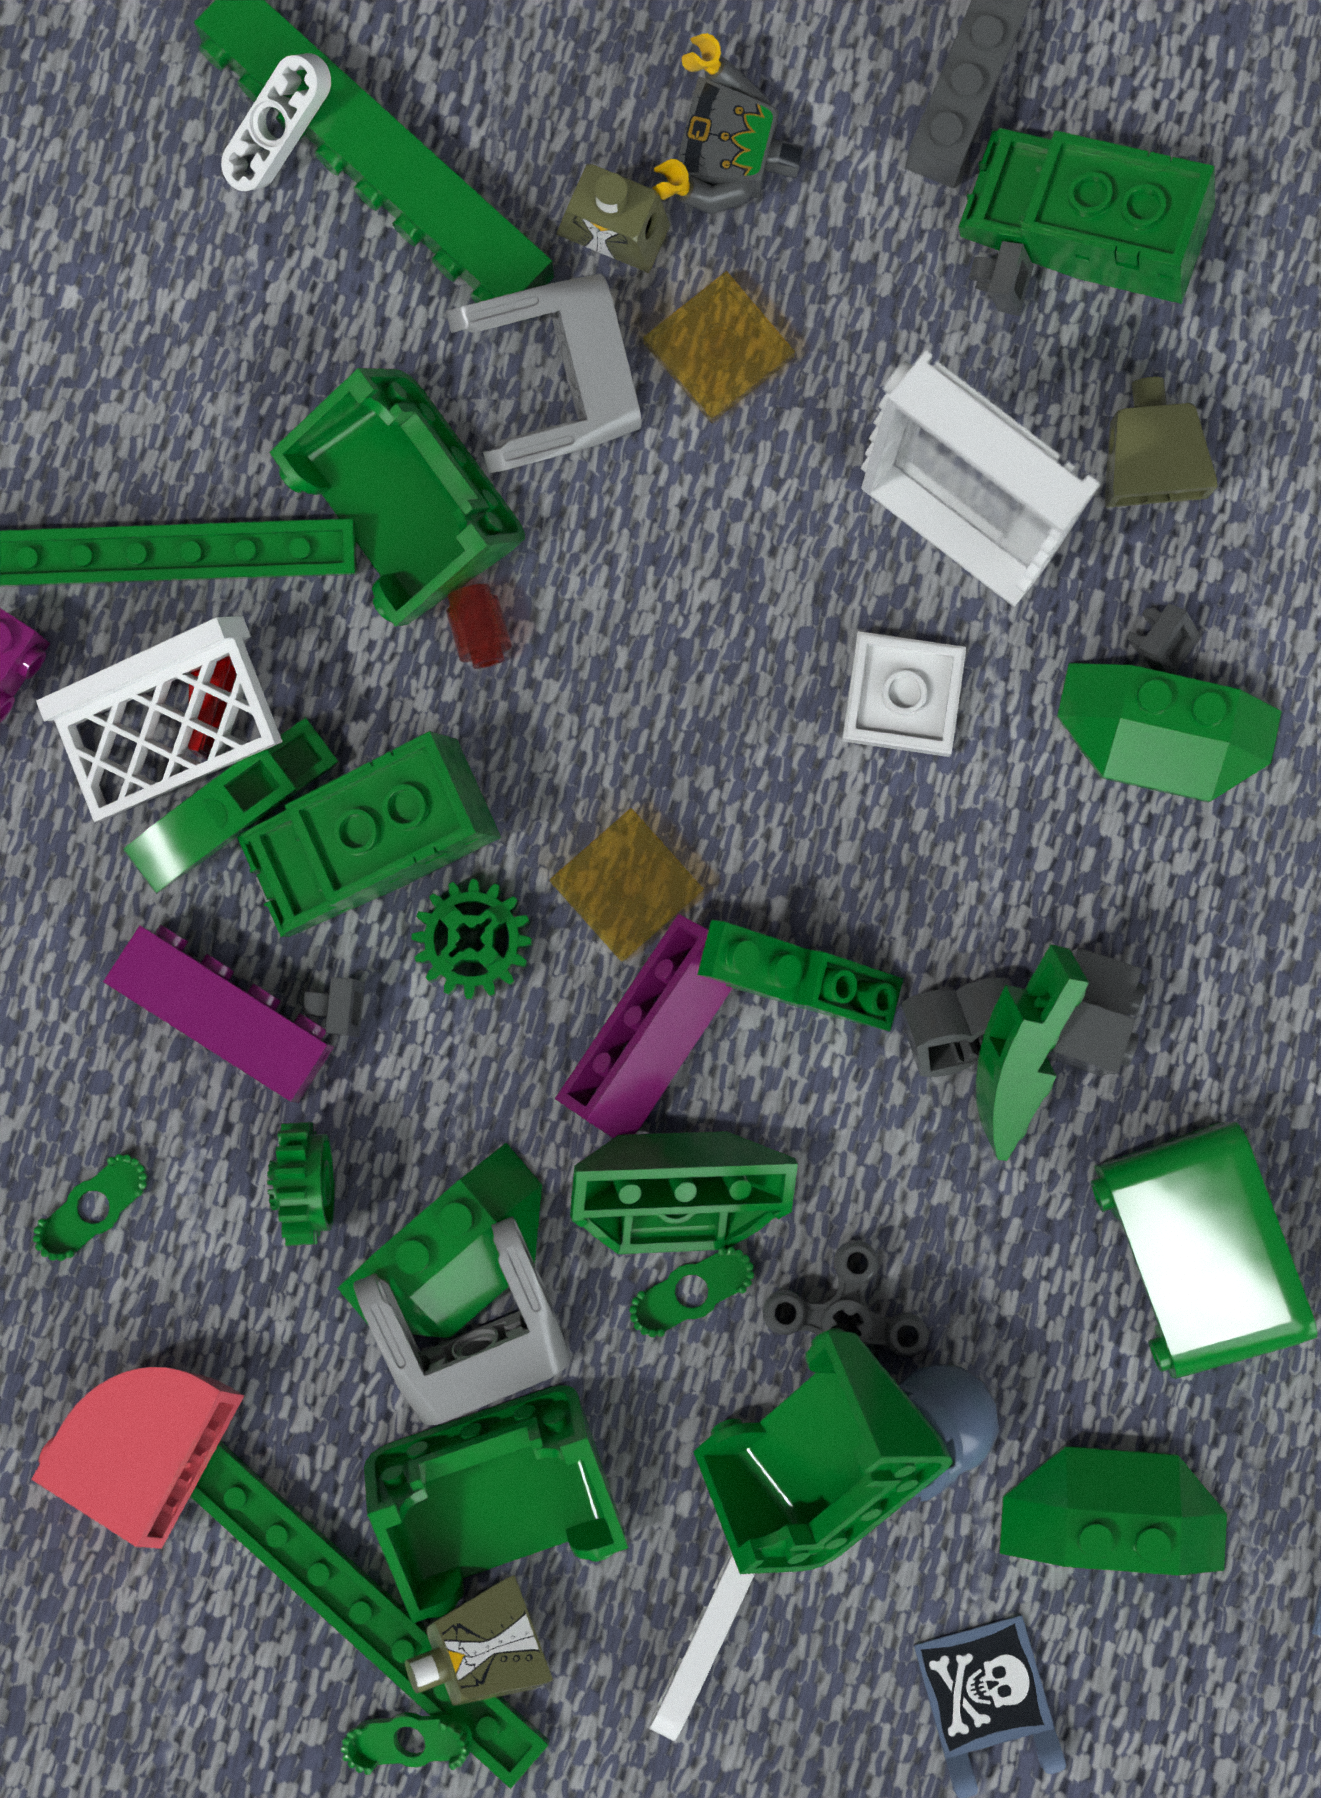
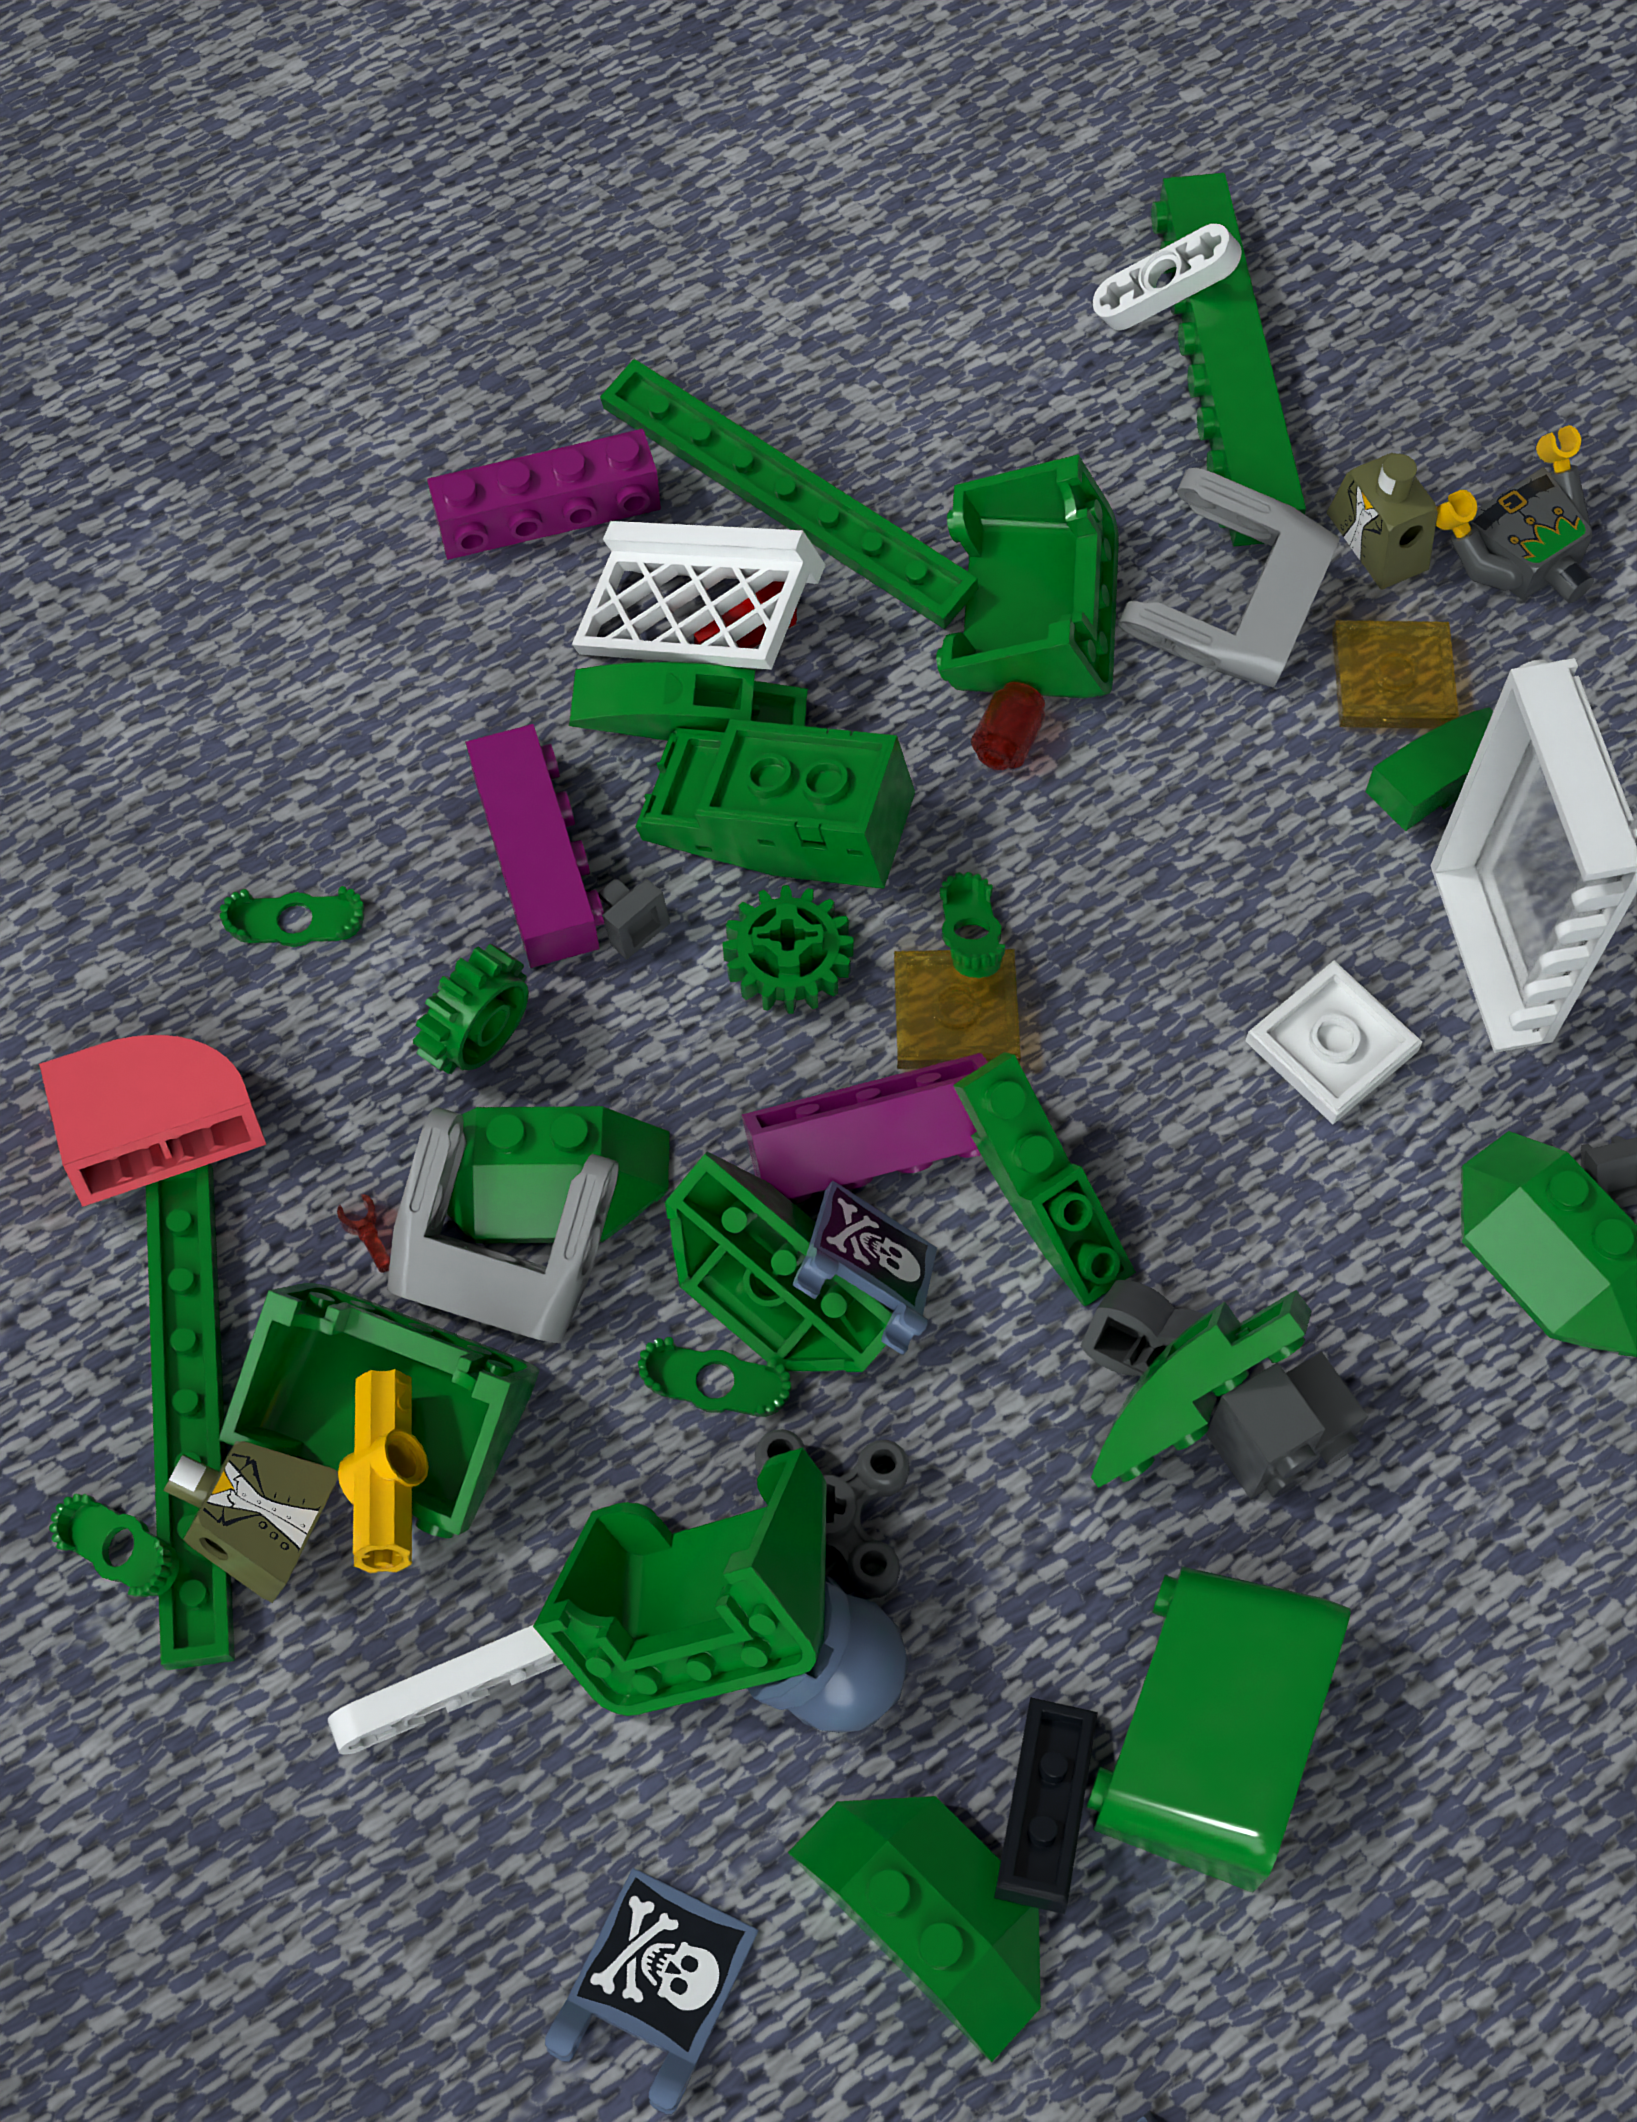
camera: 40 degrees right, 20 degrees down
none -> clear red hand [337,1194,390,1273]
none -> yellow piece [338,1369,429,1573]
none -> flag [793,1181,937,1355]
none -> green piece [940,872,1005,978]
none -> black tile [994,1697,1098,1914]
none -> green slope [1365,707,1494,831]

